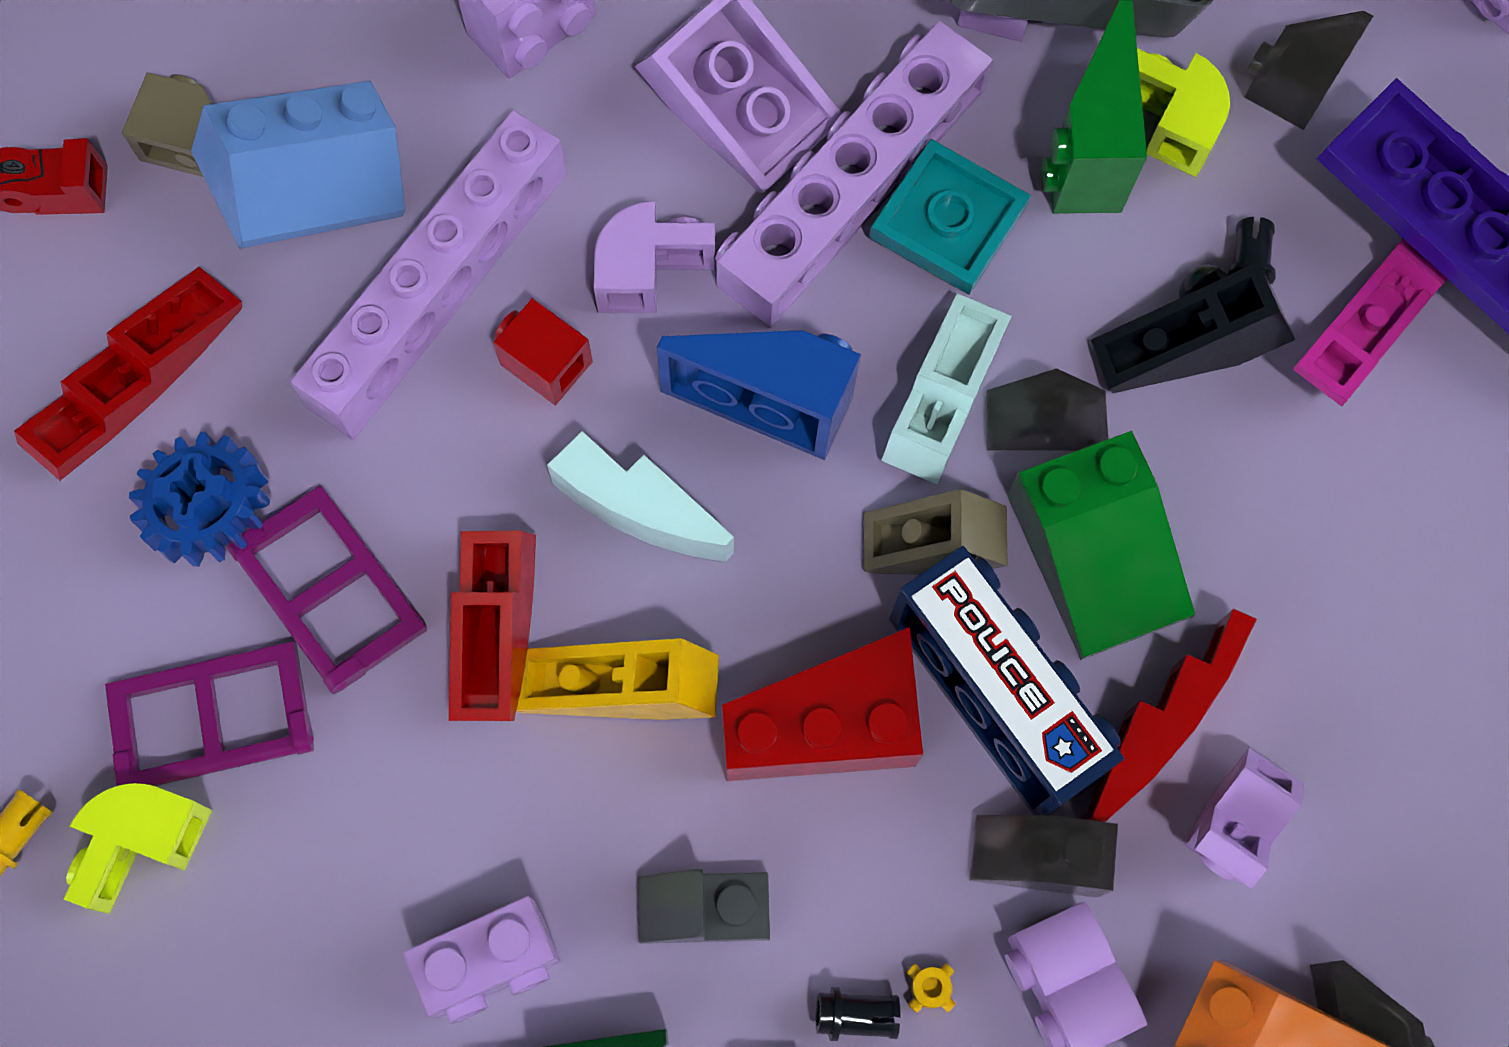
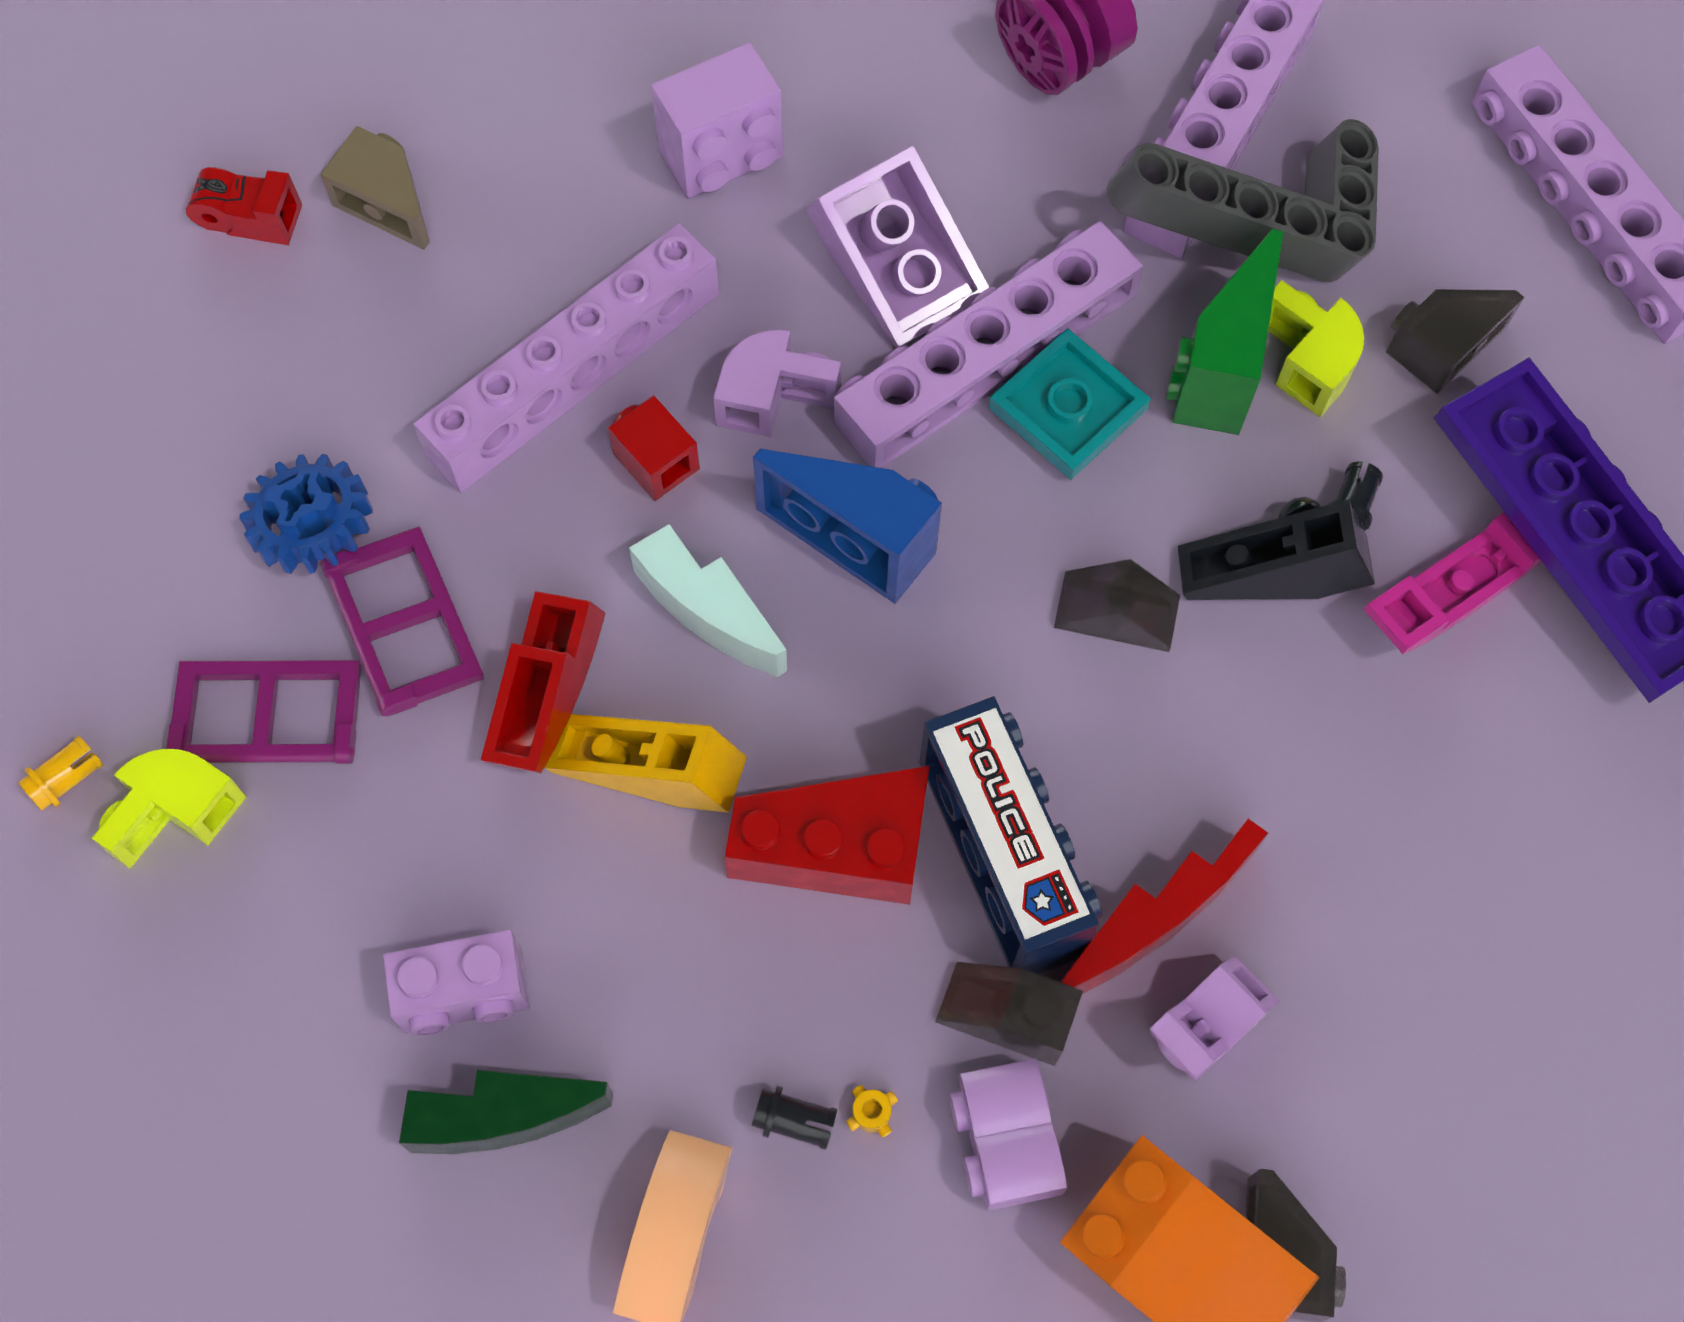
camera: 15 degrees right, 5 degrees down
red slope [14,267,242,481] -> none
medium blue slope [191,81,405,249] -> none
dark grey slope [639,869,770,944] -> none
dark tan slope [864,489,1008,575] -> none
light aqua slope [882,293,1012,484] -> none
green slope [1007,430,1195,660] -> none

